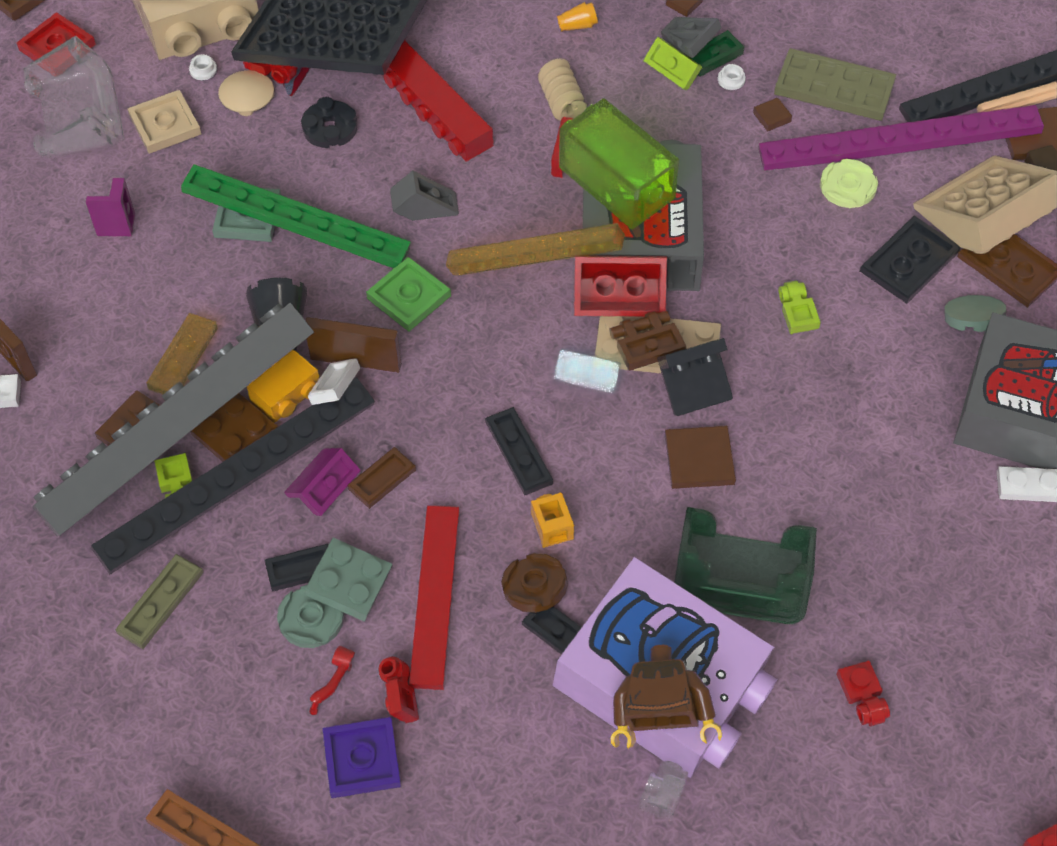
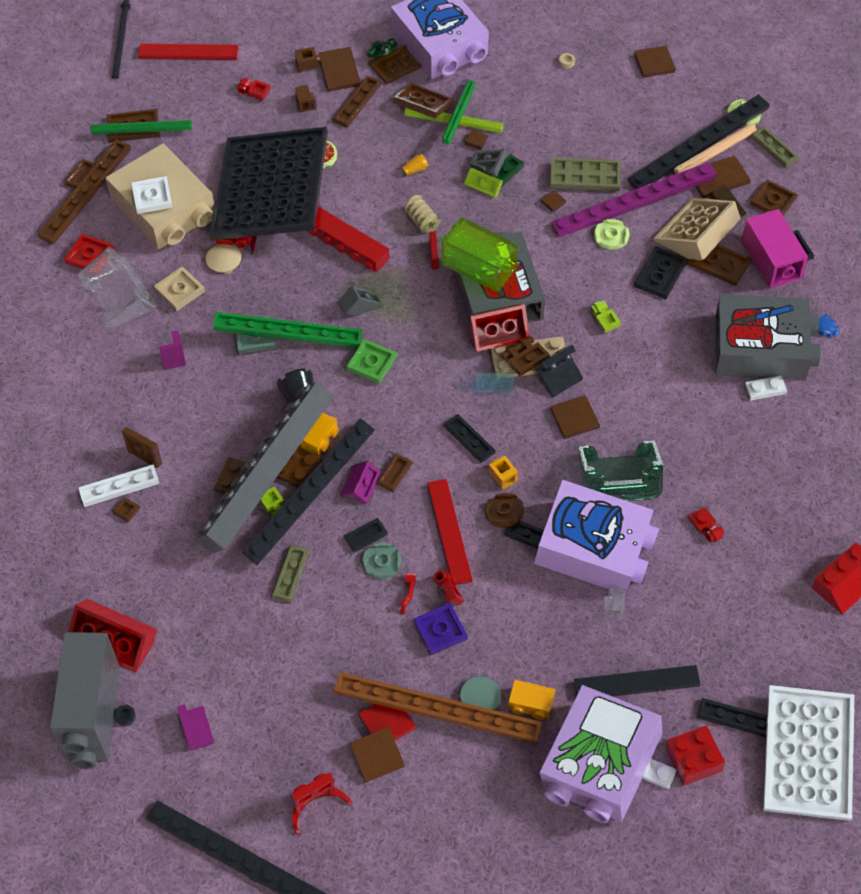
camera: 15 degrees left, 0 degrees up
clear yellow plate [146,313,218,395] -> none
white plate [189,54,217,80] -> none
black plate [301,97,357,148] -> none
sand green plate [304,537,392,622] -> none
reddish brown tile [306,317,402,373] -> none
white tile [308,359,360,405] -> none
clear yellow piece [446,223,625,276] -> none
reddish brown torso [610,645,722,749] -> none
white plate [718,64,746,90] -> none
sand green tile [945,295,1006,332] -> none

